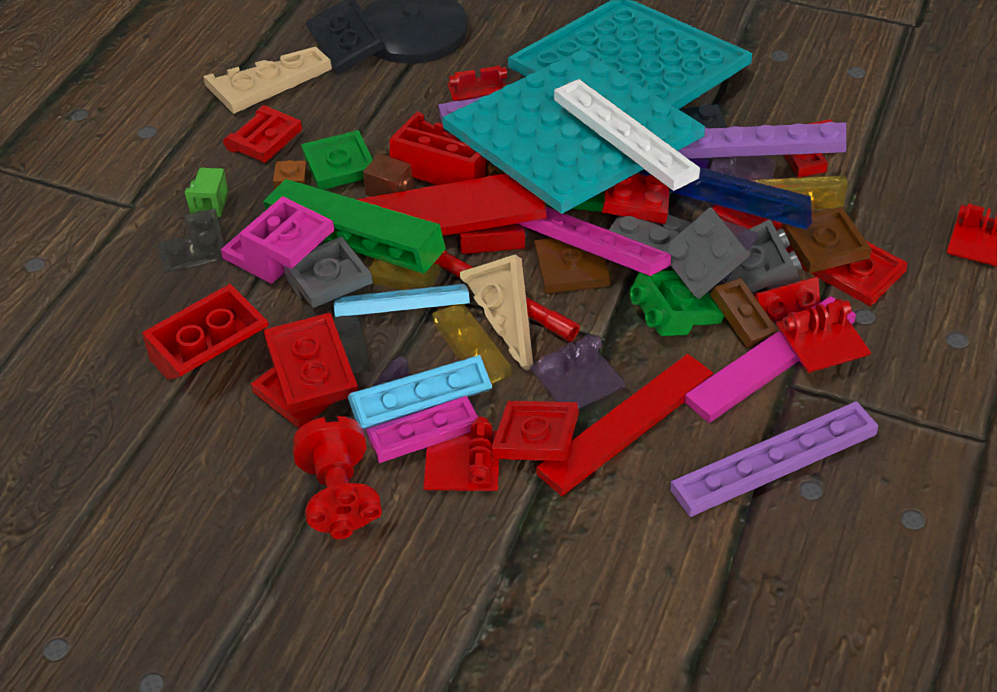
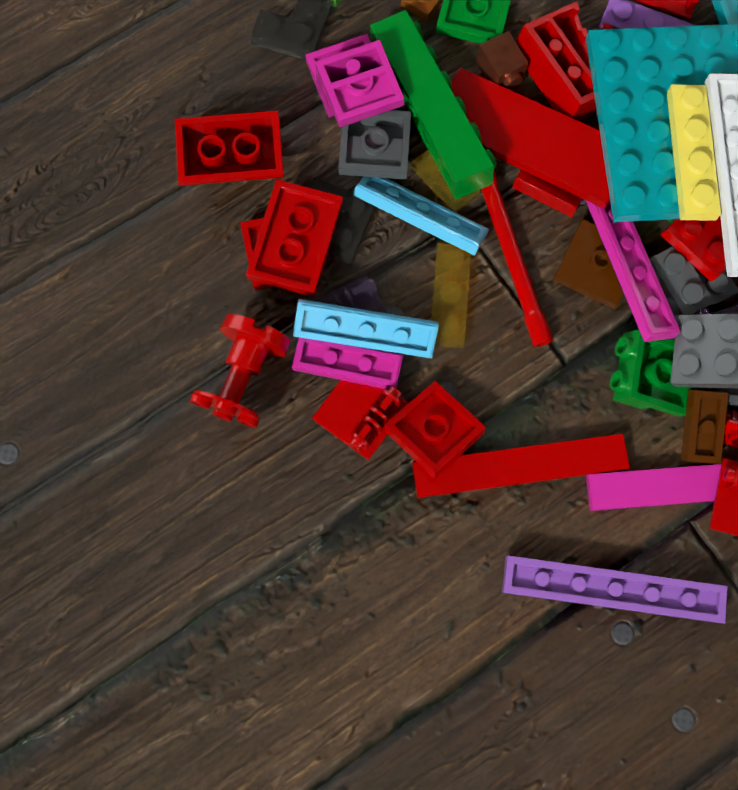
camera: 30 degrees right, 30 degrees up
tan wing [460,255,534,371] -> none
clear purple hinge [530,334,627,409] -> none
none -> light yellow plate [667,85,721,221]

